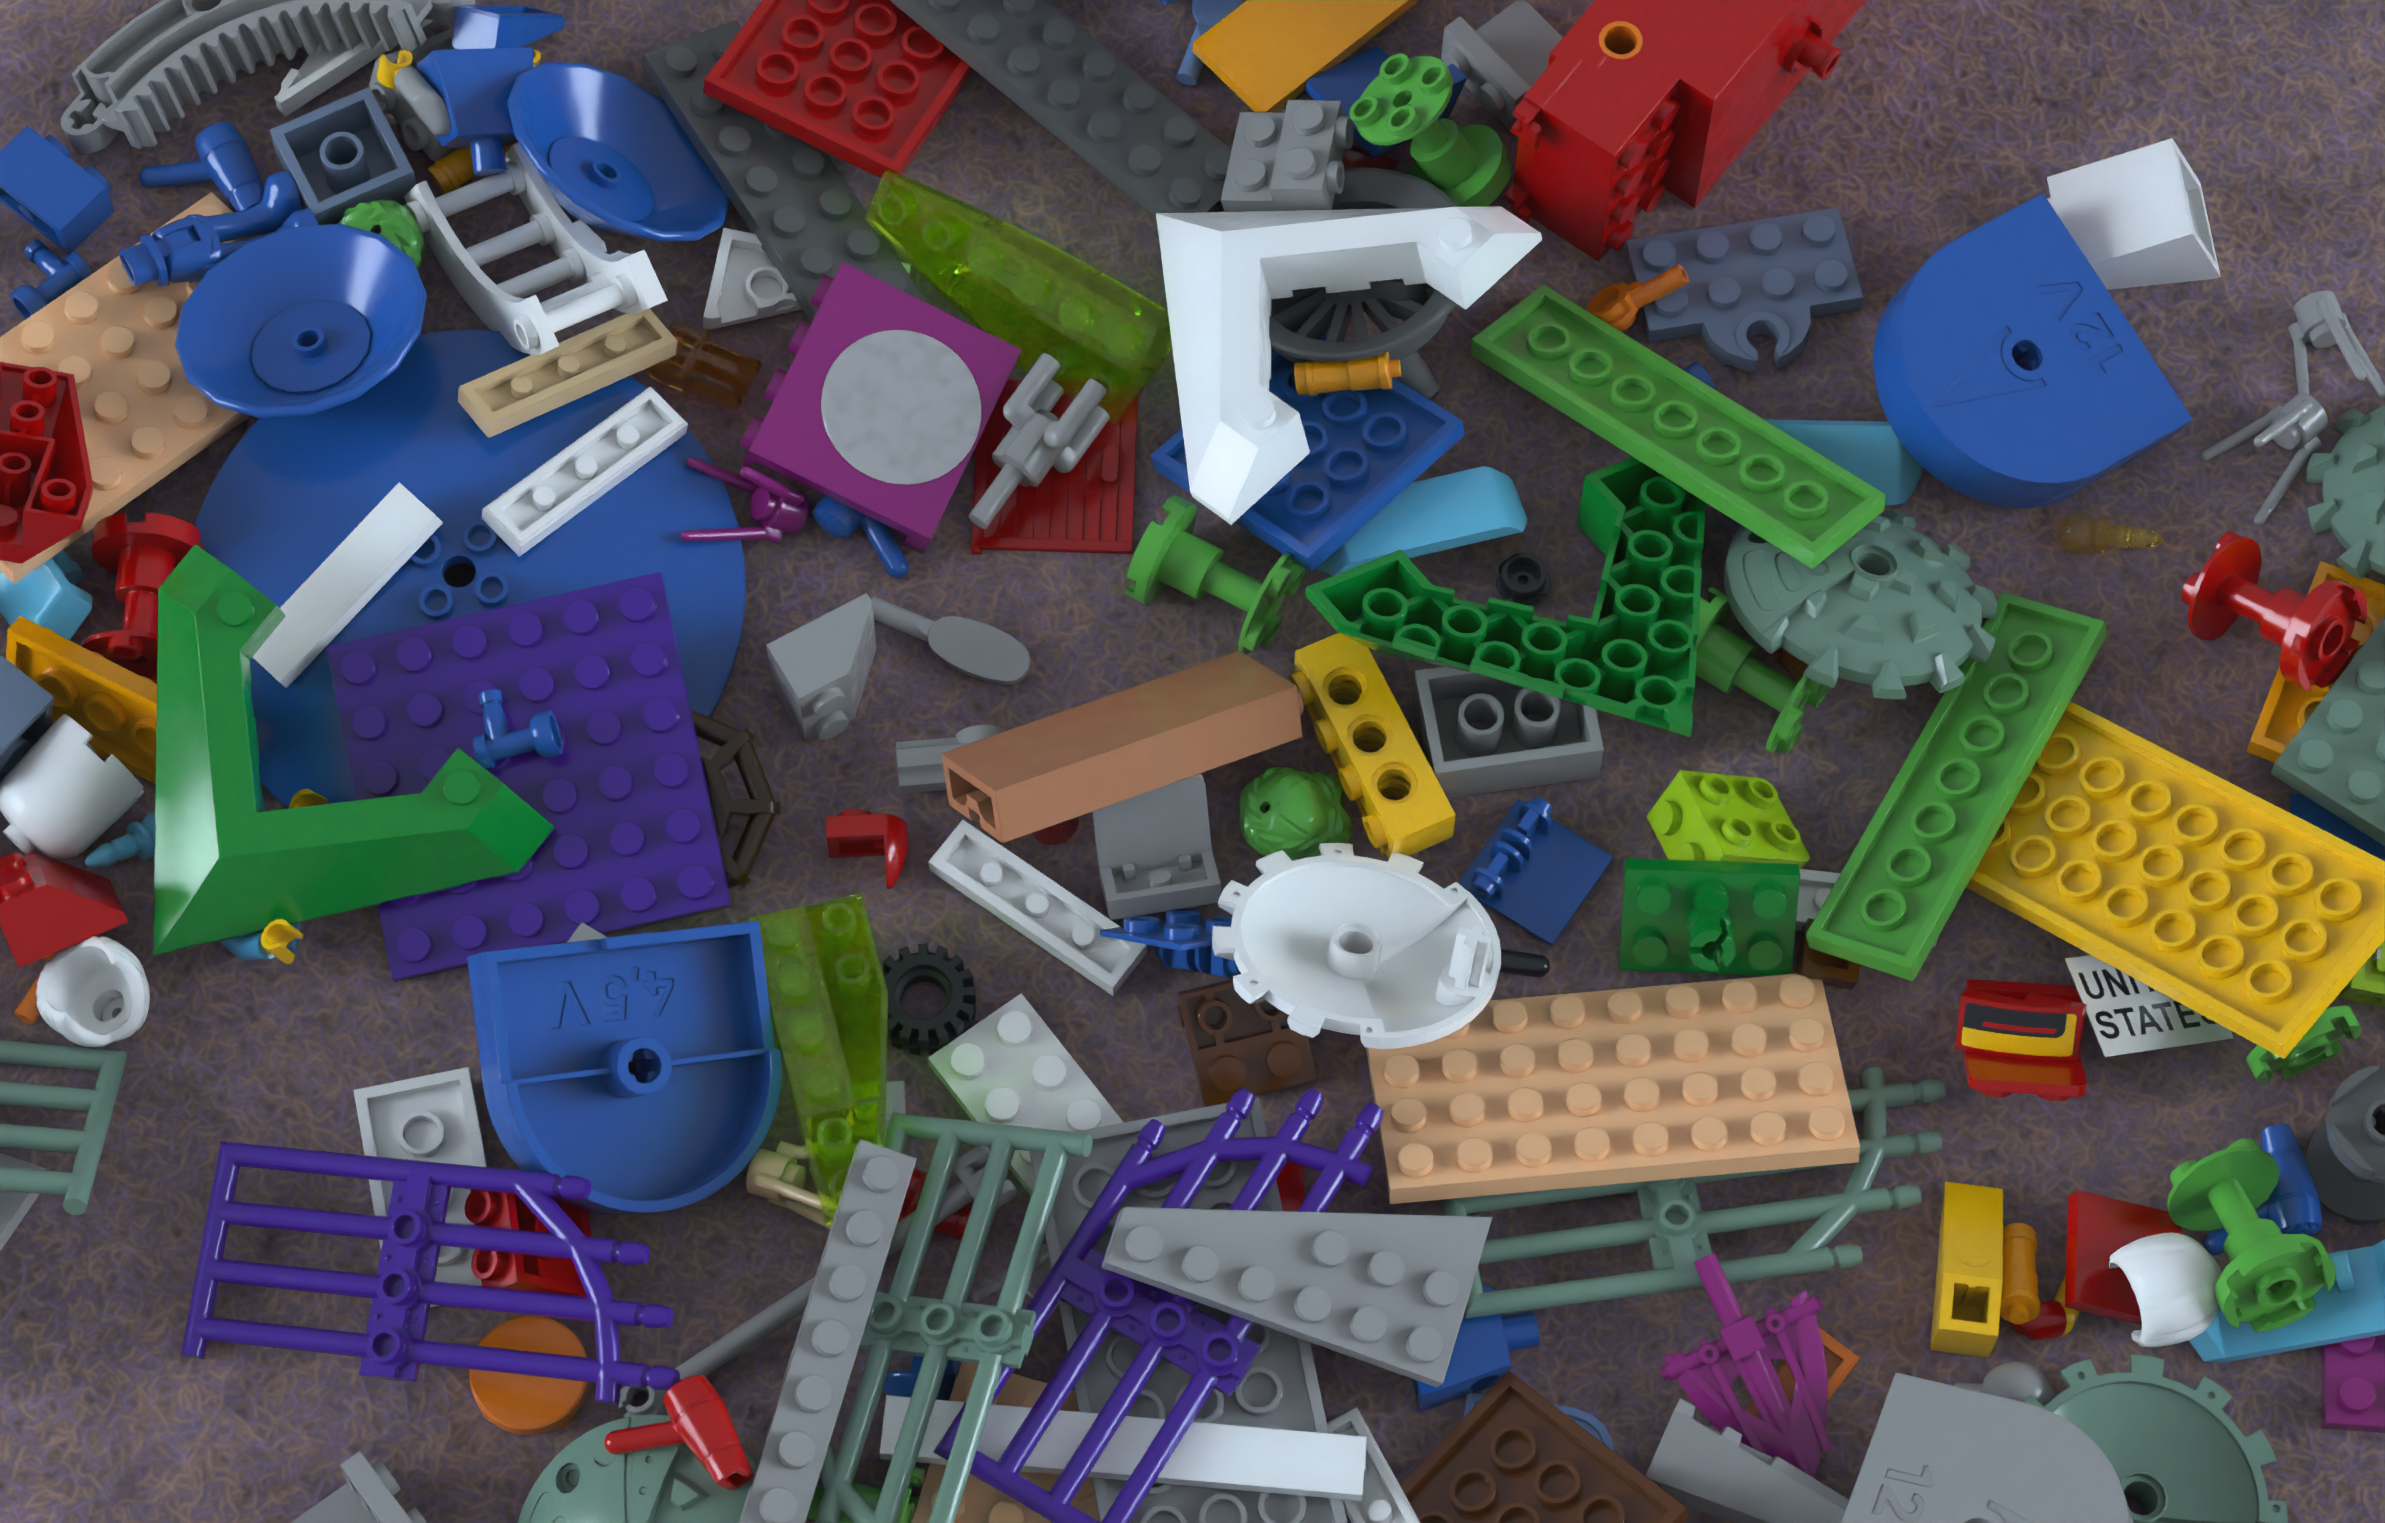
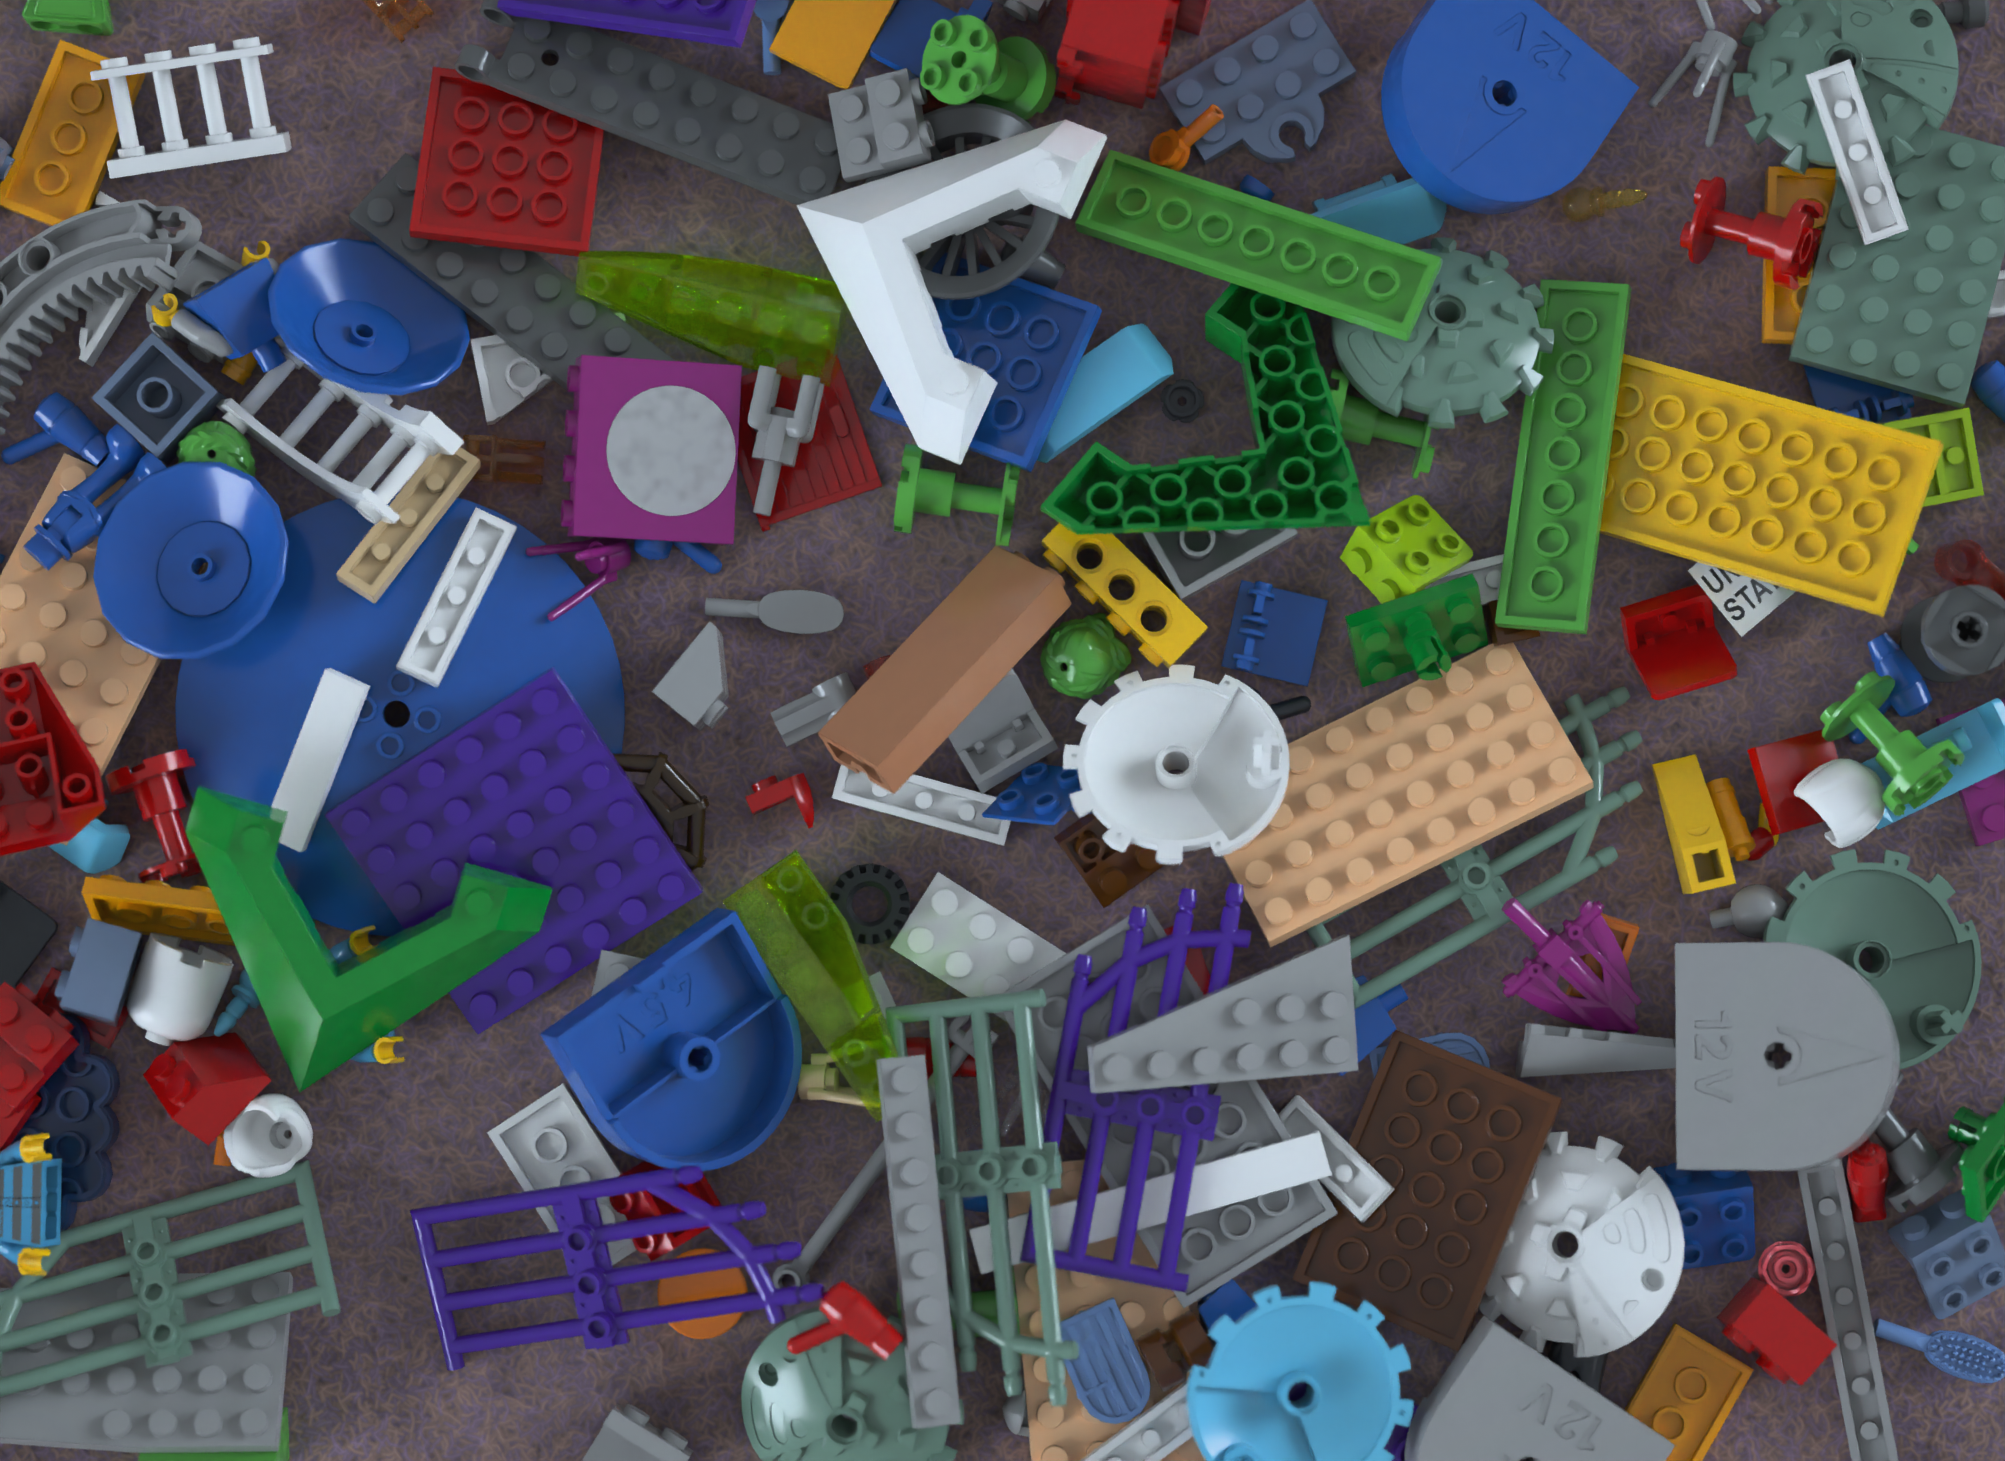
camera: 20 degrees left, 20 degrees up
blue slope [452,5,565,49] -> none
blue piece [473,689,563,769] -> none
light orange piece [1294,352,1401,396] -> none
slope [1955,988,2086,1062] -> none

